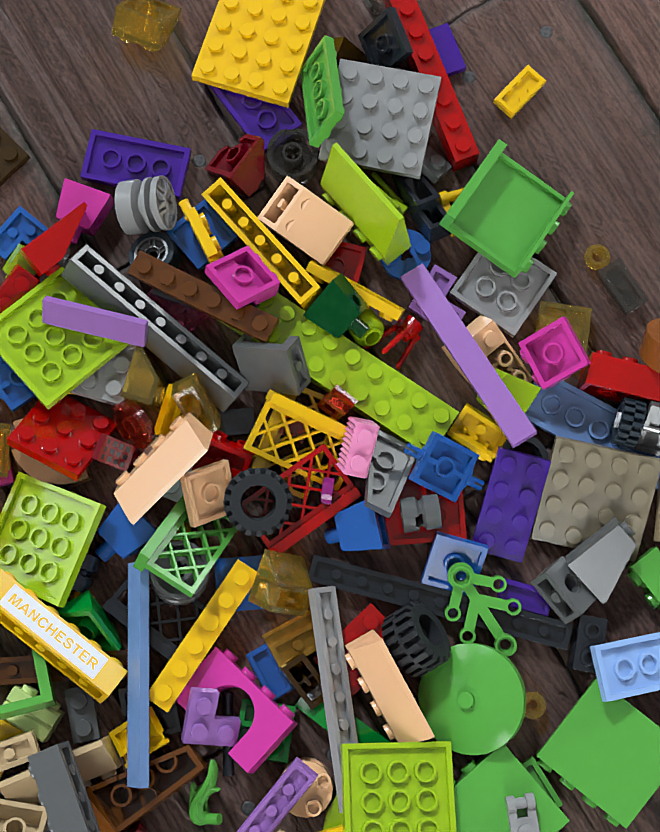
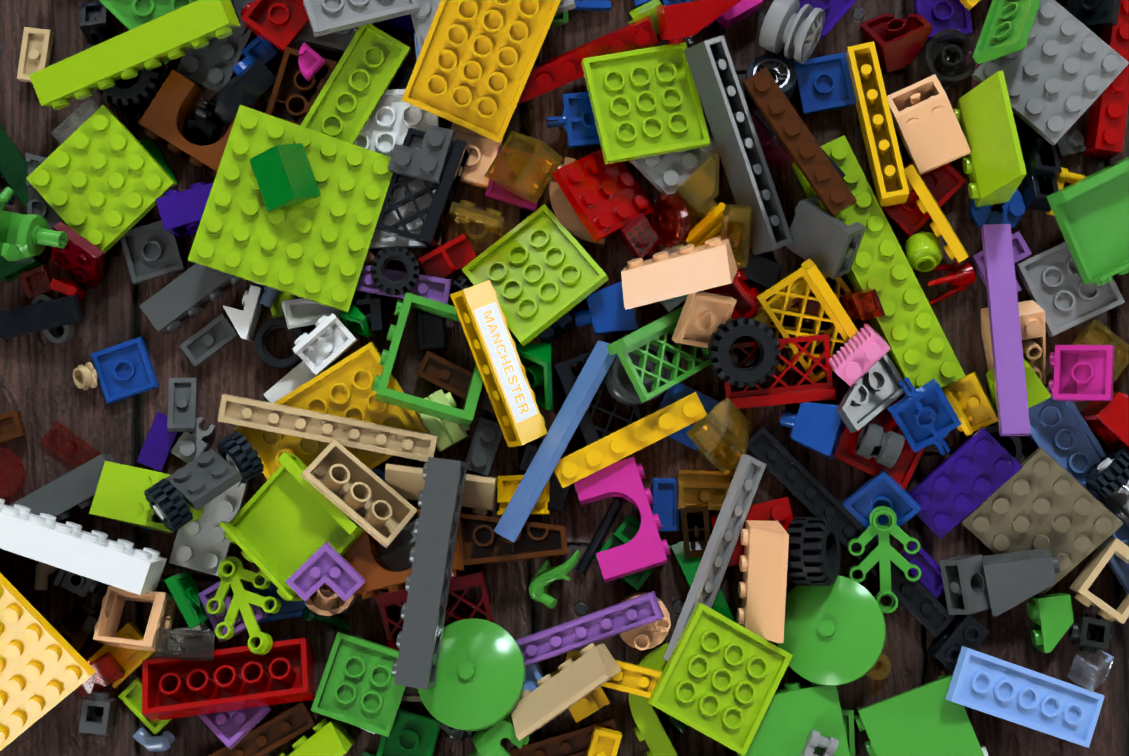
camera: 30 degrees right, 5 degrees up
medium lavender tile [42,296,148,347] -> none
yellow plate [178,199,224,263] -> none
medium lavender plate [181,687,241,747] -> none
dark pink plate [205,246,280,309] -> none
dark green torso [303,273,370,339] -> none
magenta tile [321,477,335,505] -> none

